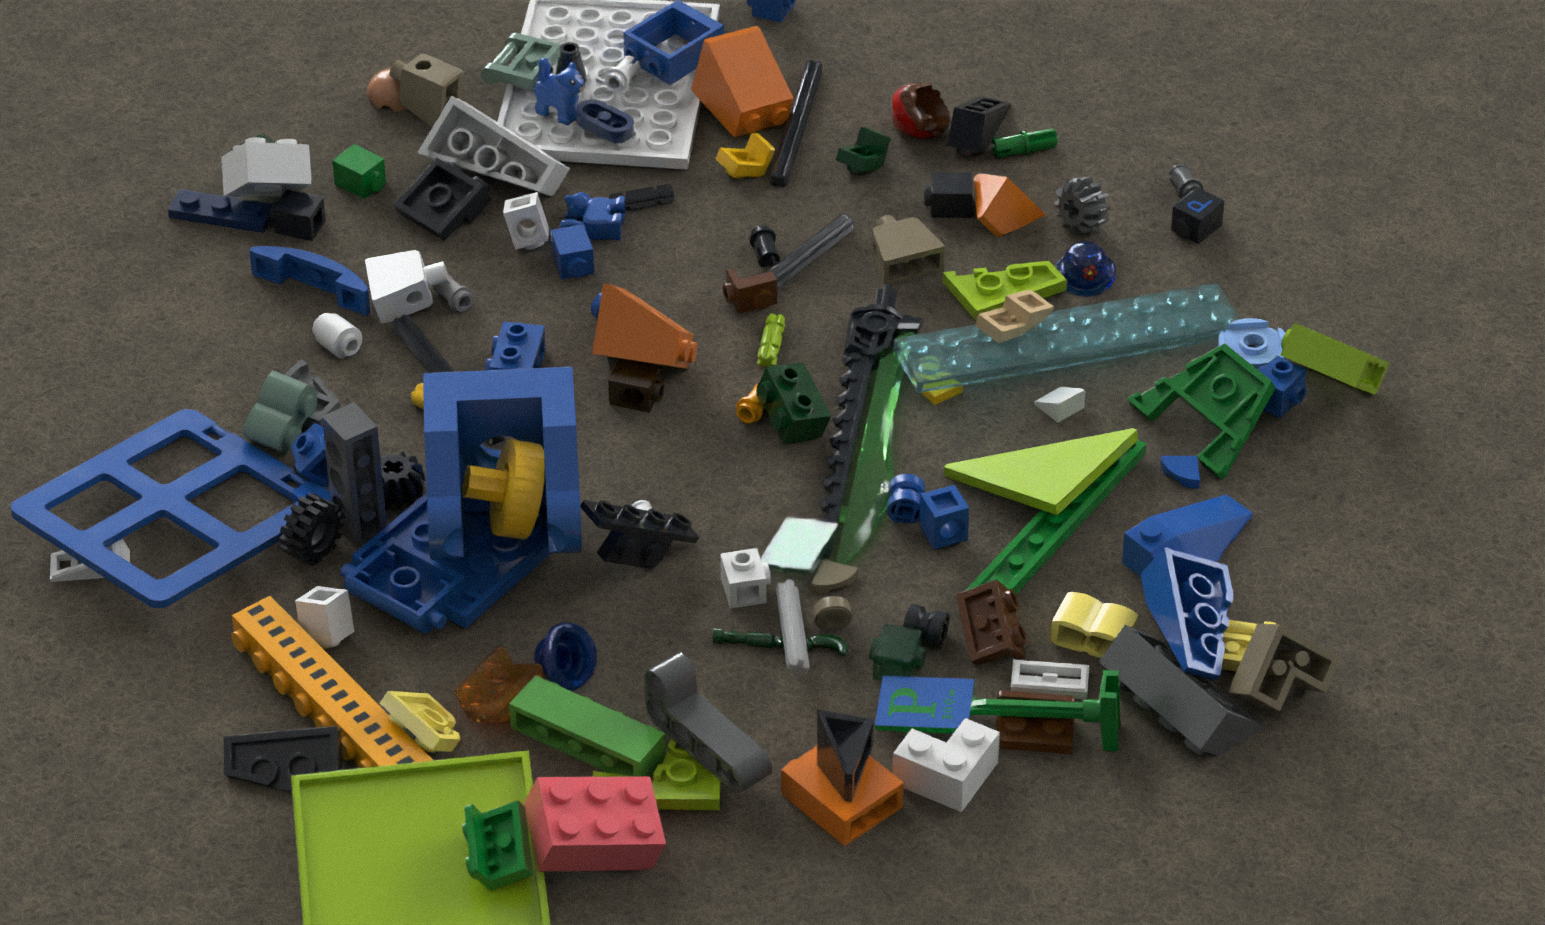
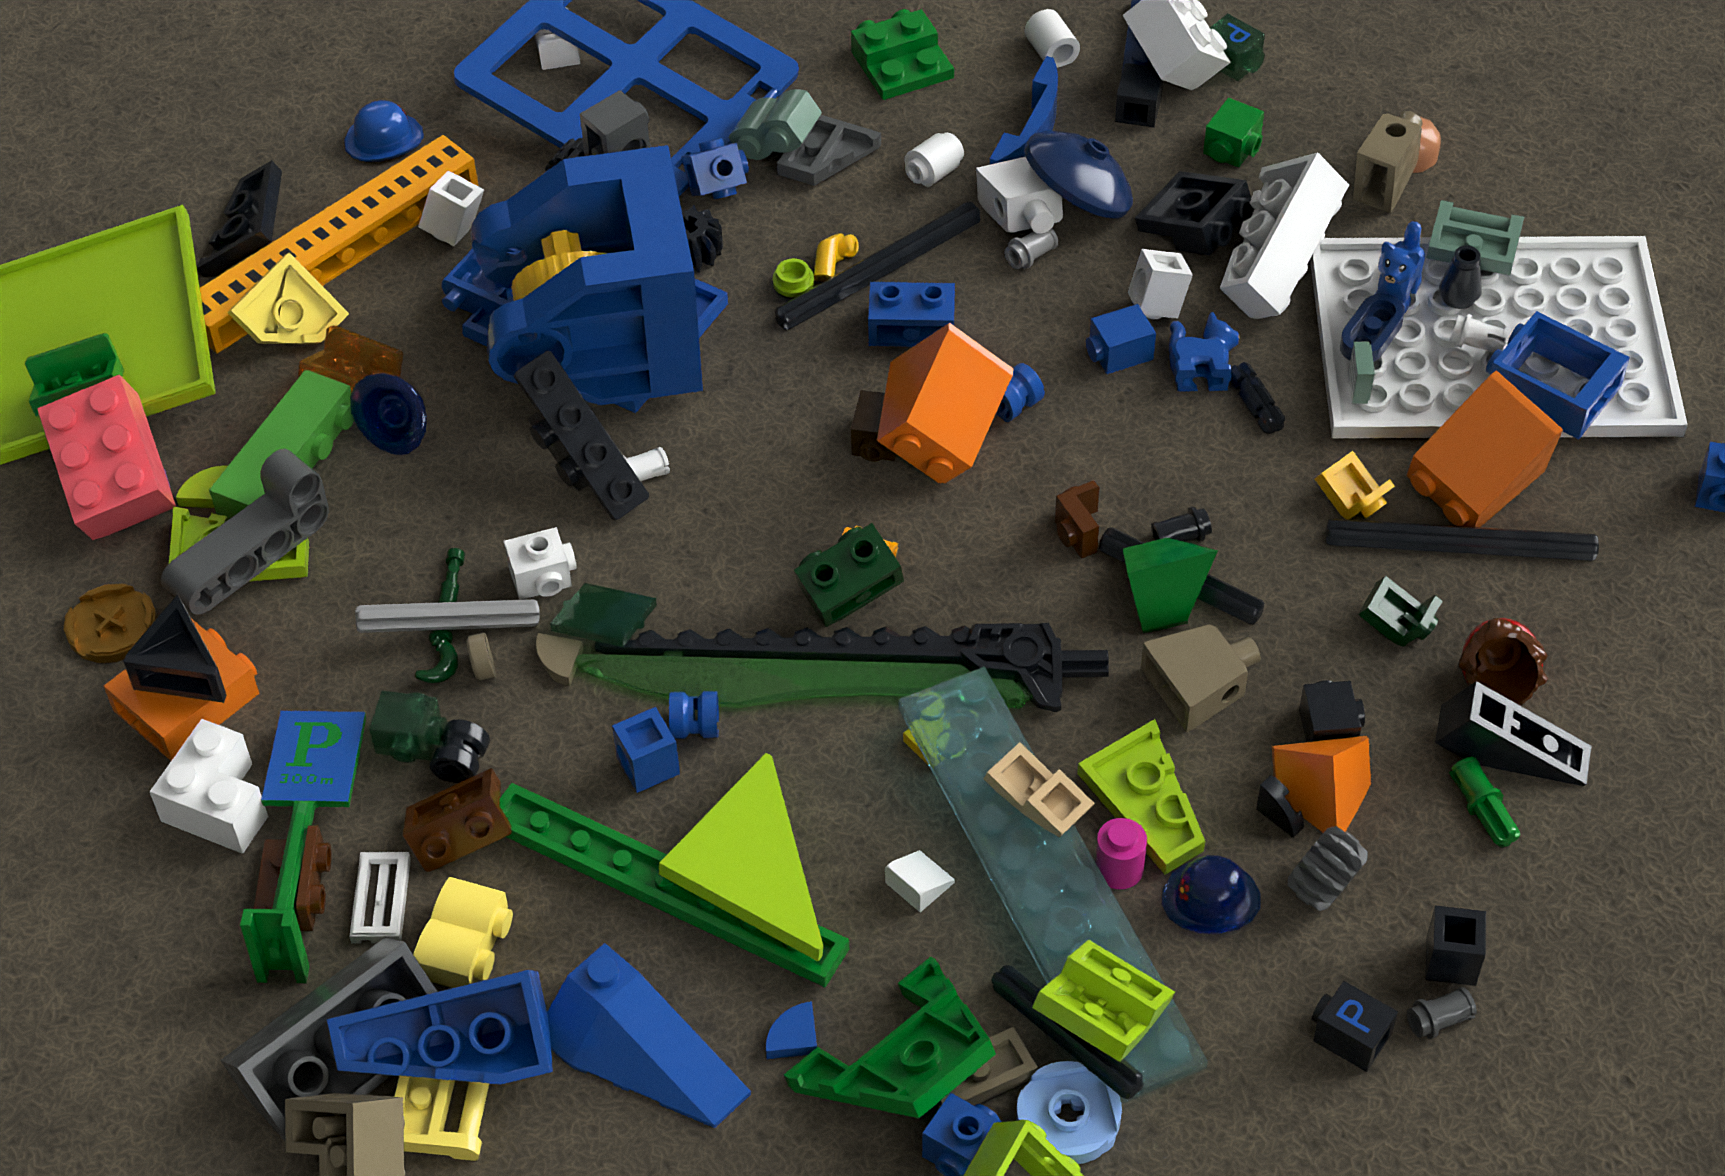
camera: 85 degrees right, 10 degrees up
lime axle [757,313,785,367] -> none
none -> pearl gold tile [63,584,158,663]
none -> blue hat [344,100,424,162]
none -> green plate [851,9,954,100]
none -> black axle [991,965,1144,1099]
none -> white brick [1024,9,1080,68]
none -> dark blue dish [1024,130,1133,218]
none -> lime slope [1032,940,1175,1062]
none -> dark pink brick [1095,818,1147,889]
none -> green slope [1123,538,1218,633]
none -> black tile [1256,775,1304,837]
none -> sand green tile [1349,342,1375,404]
none -> black brick [1425,905,1486,986]

